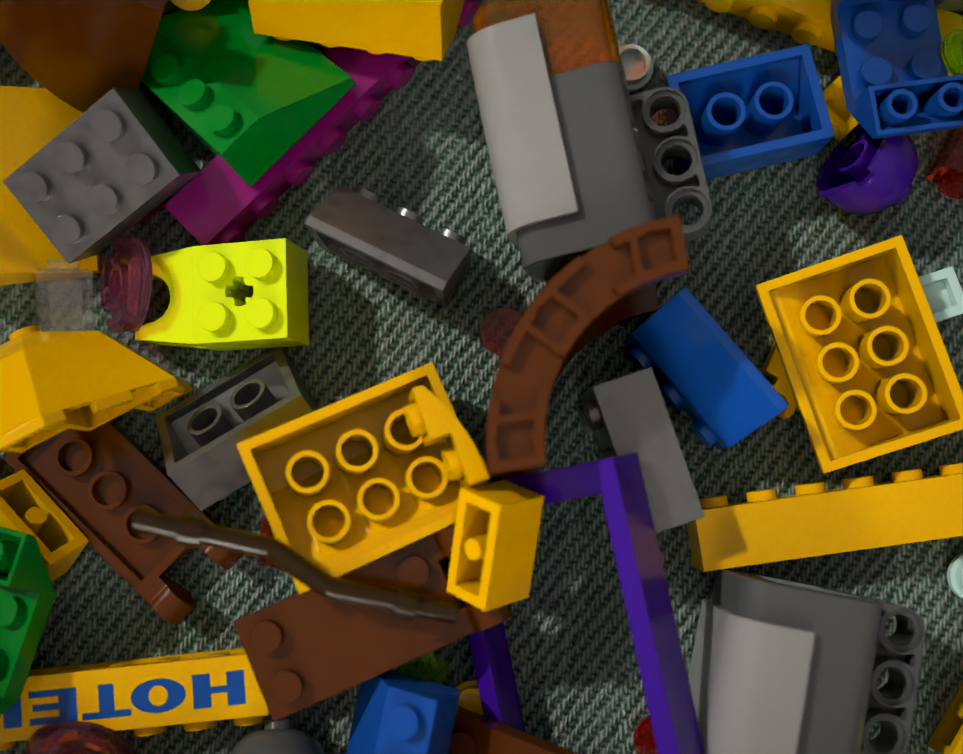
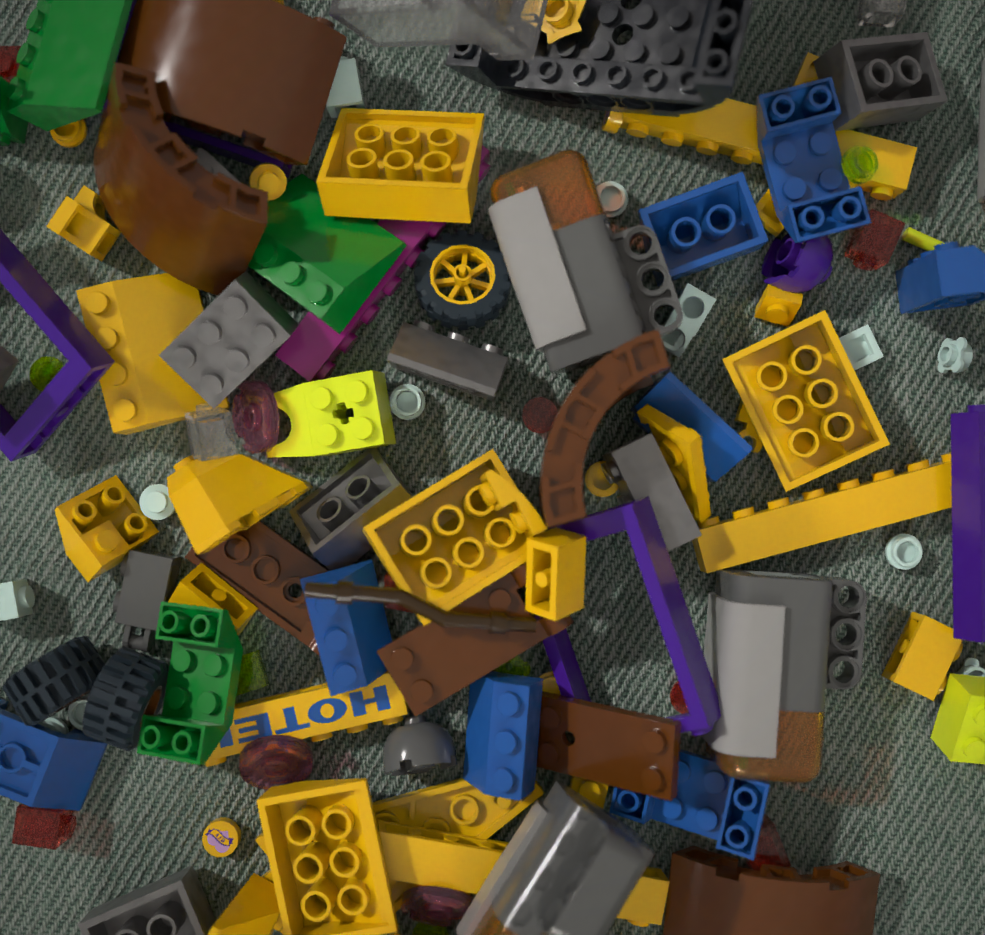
camera: 10 degrees left, 5 degrees up
none -> clear neon green plate [236,649,270,696]
none -> blue slope [300,560,392,696]
none -> light aqua plate [389,384,426,420]
none -> black wheel [414,230,511,330]
none -> yellow tile [584,461,618,497]
none -> yellow wing [637,404,711,524]
none -> light aqua leg [661,283,716,357]
none -> yellow plate [754,284,803,327]

